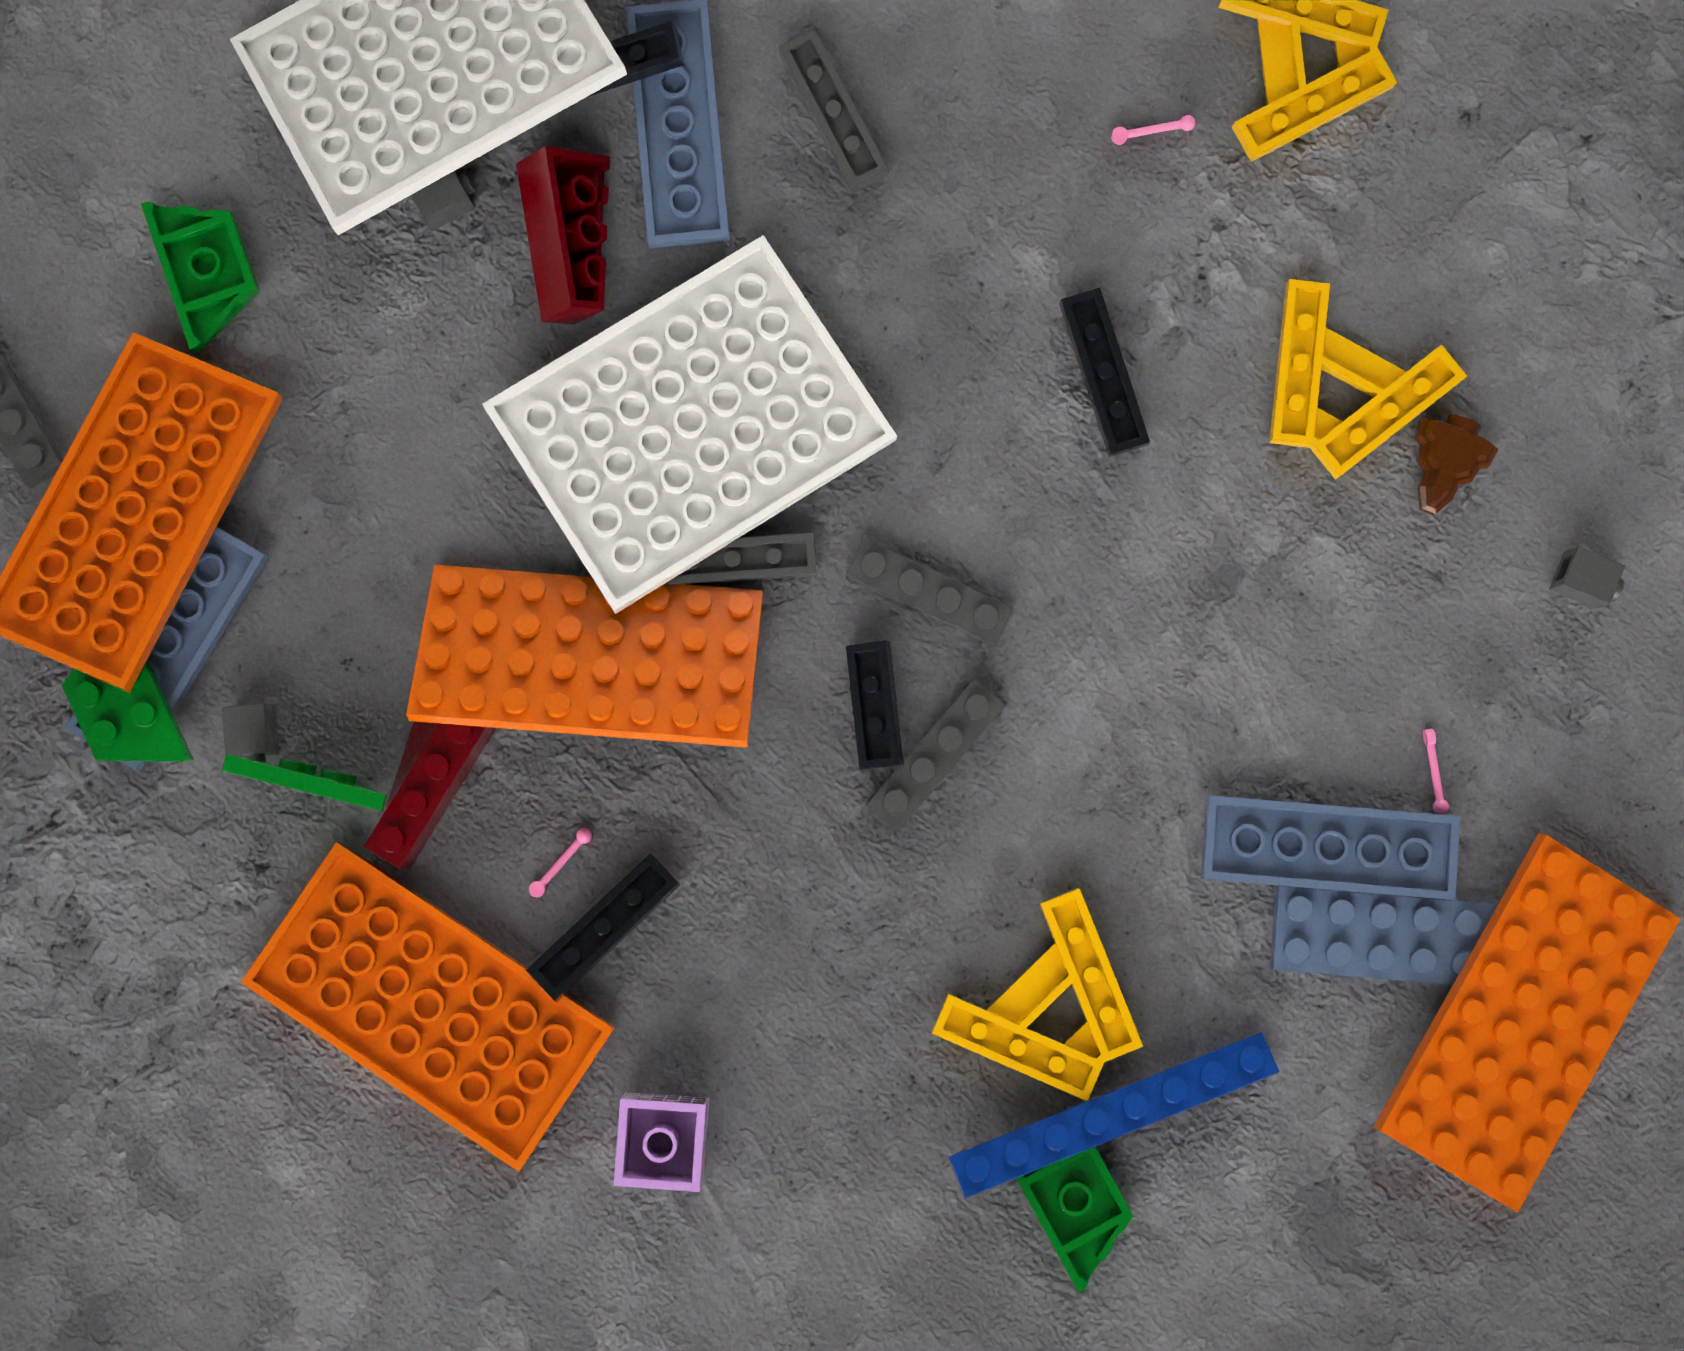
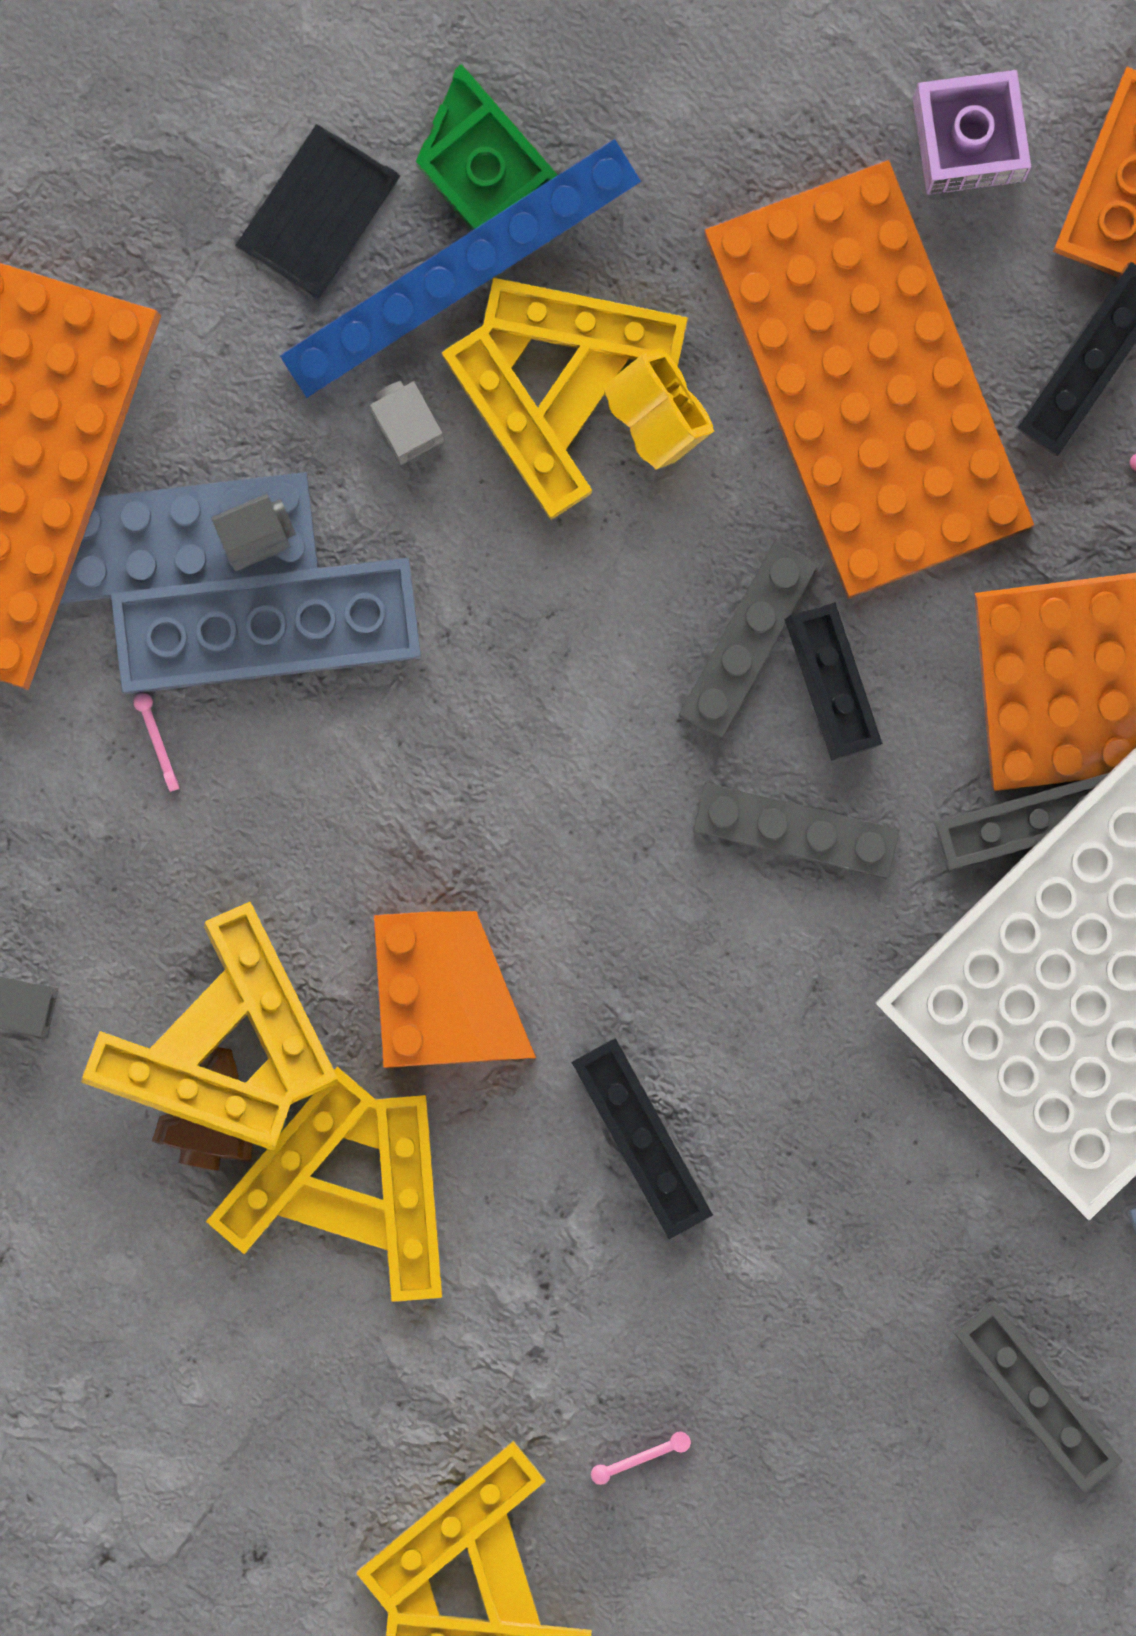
camera: 165 degrees right, 0 degrees up
none -> yellow plate [81,902,338,1151]
none -> dark grey brick [211,493,296,571]
none -> black piece [235,123,400,299]
none -> light grey brick [370,381,444,465]
none -> orange wedge [374,911,536,1068]
none -> yellow brick [603,348,714,469]
none -> orange plate [704,160,1034,599]

